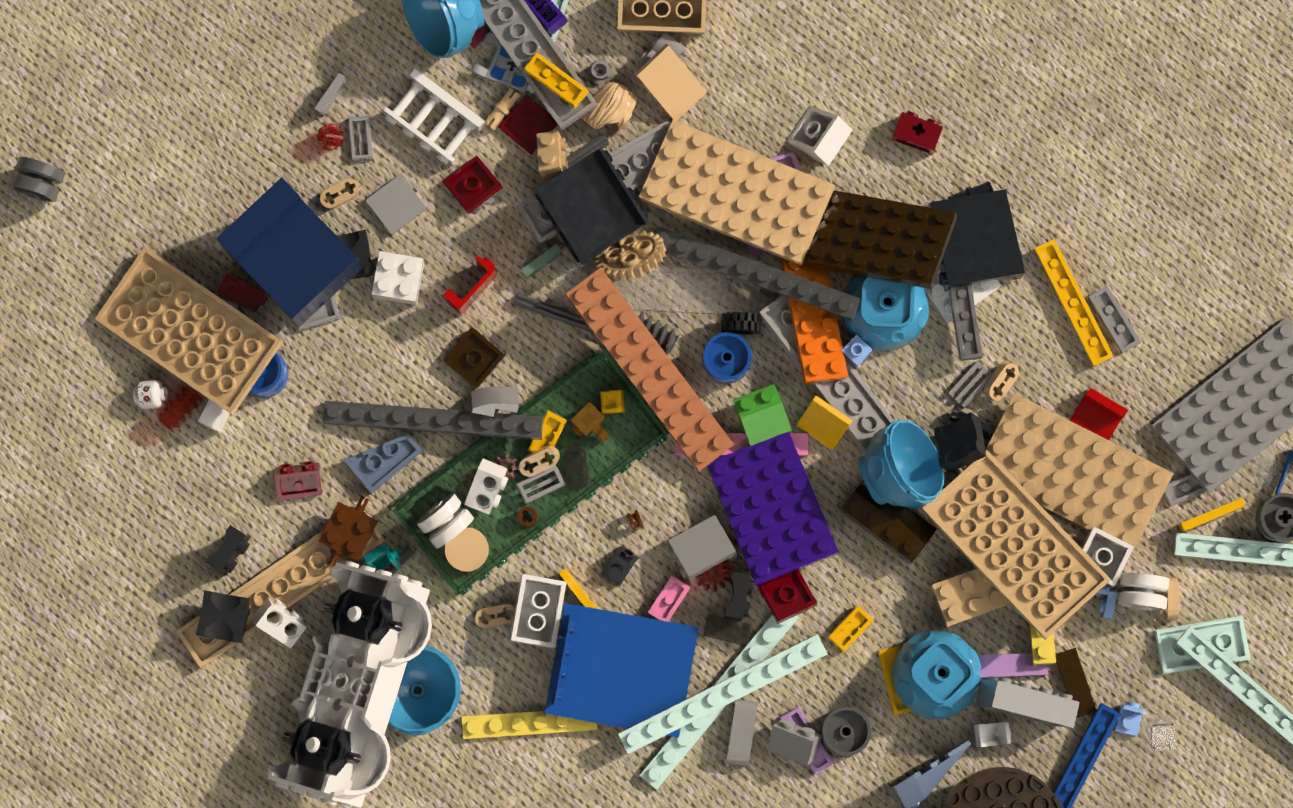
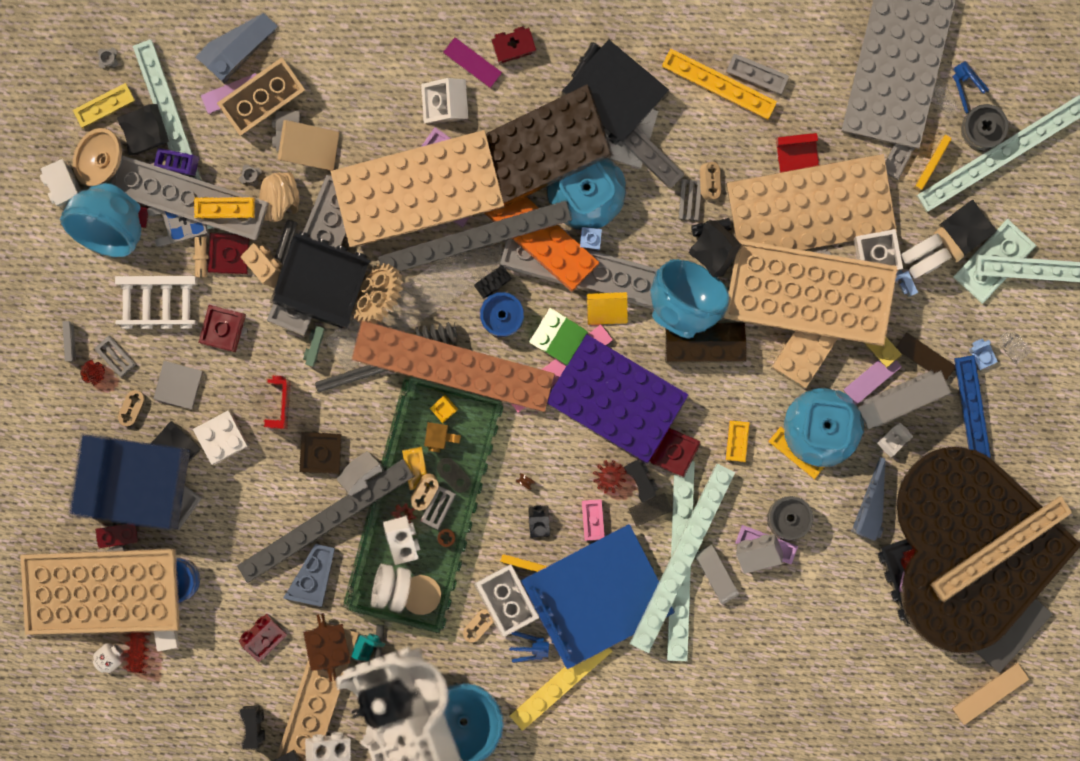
camera: 30 degrees left, 5 degrees up
light grey panel [668,515,738,583] -> none
none -> magenta tile [443,37,502,89]
none -> blue plant [509,631,549,663]
none -> black brick [939,199,997,256]

